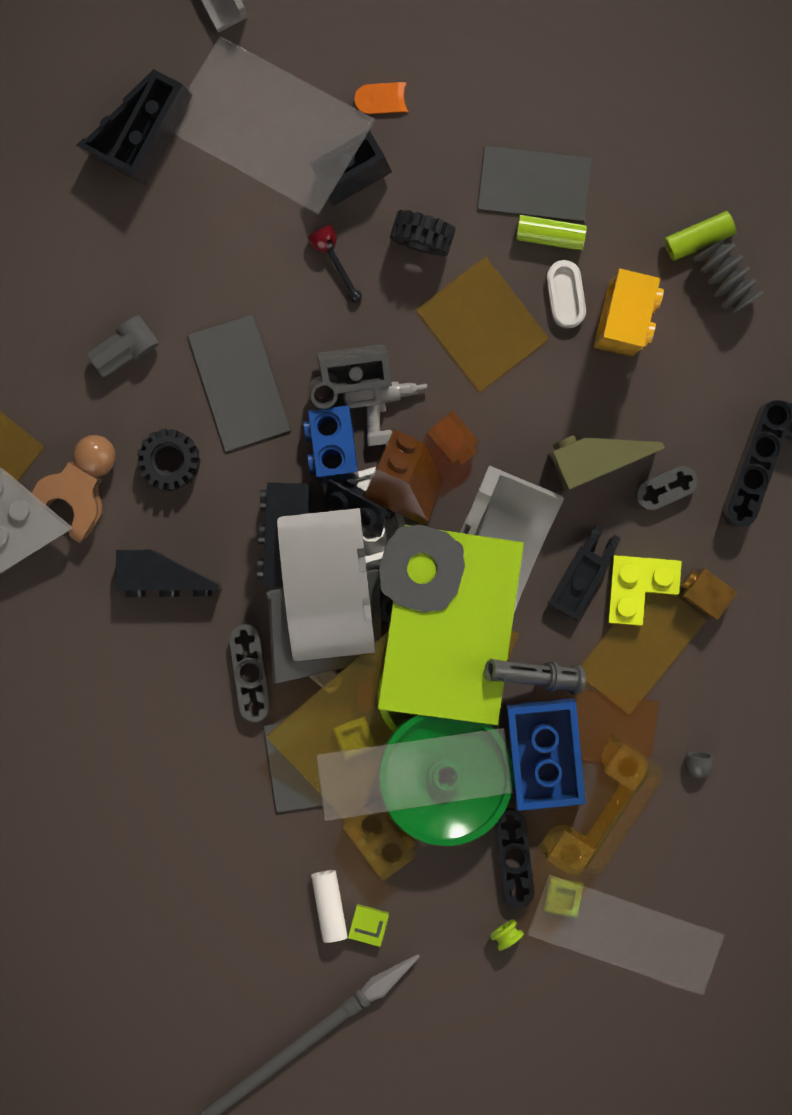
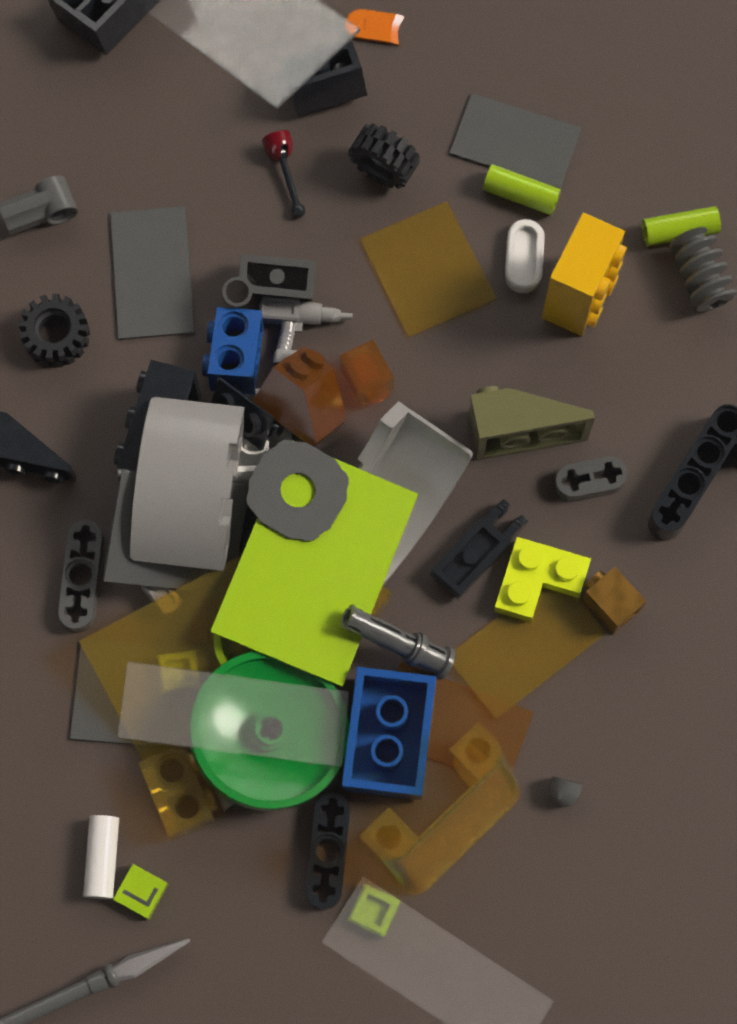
camera: 15 degrees right, 15 degrees down
lime bush [490,919,524,951] -> none

